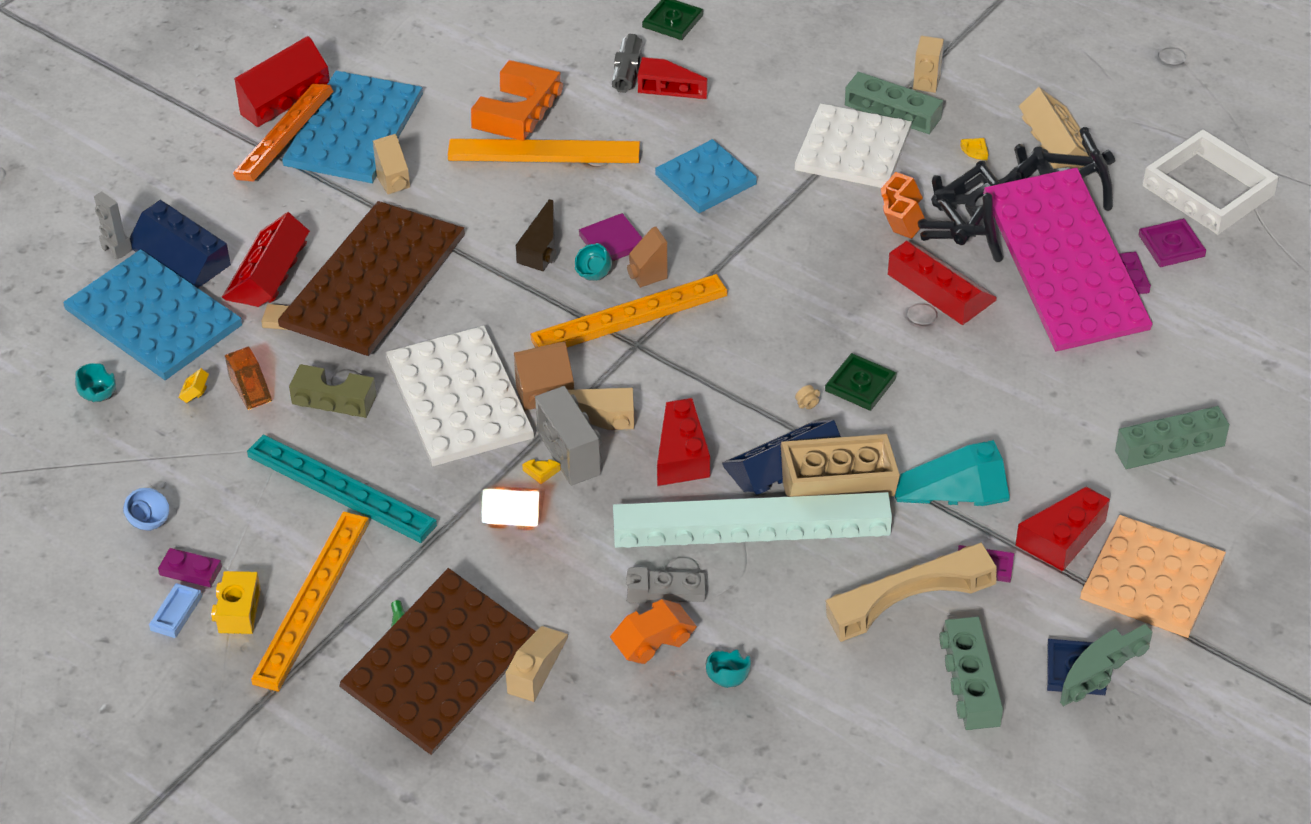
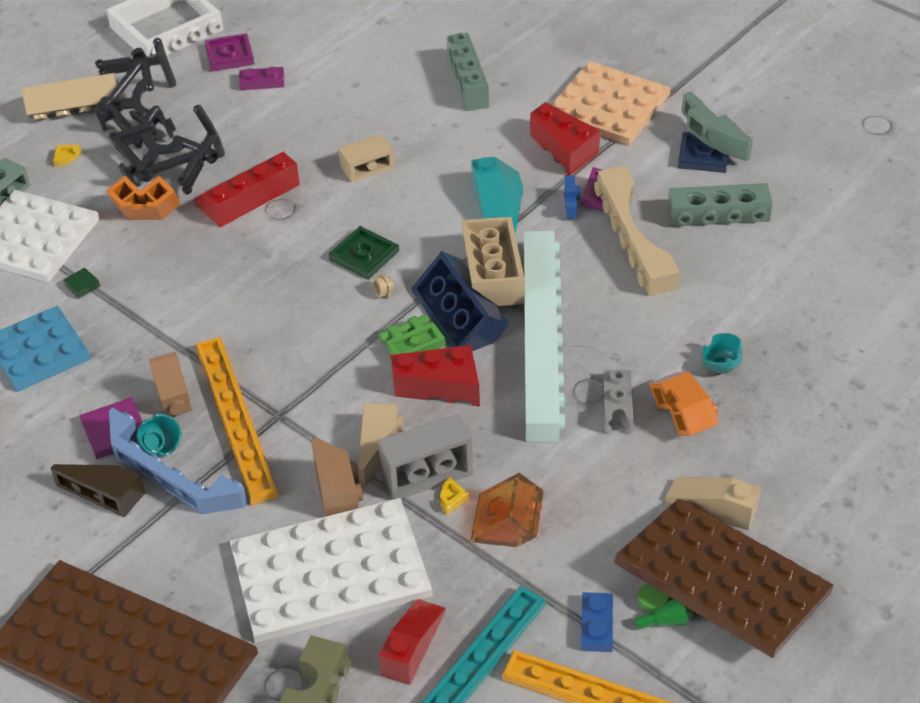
camera: 85 degrees left, 0 degrees up
dark pink plate [983,168,1153,352] -> none
none -> dark green tile [63,267,100,298]
none -> medium blue slope [109,407,247,514]
none -> tan brick [338,134,395,183]
none -> bright green plate [378,315,446,355]
none -> red slope [379,599,446,685]
none -> blue plate [564,175,580,219]
none -> blue plate [581,592,613,652]

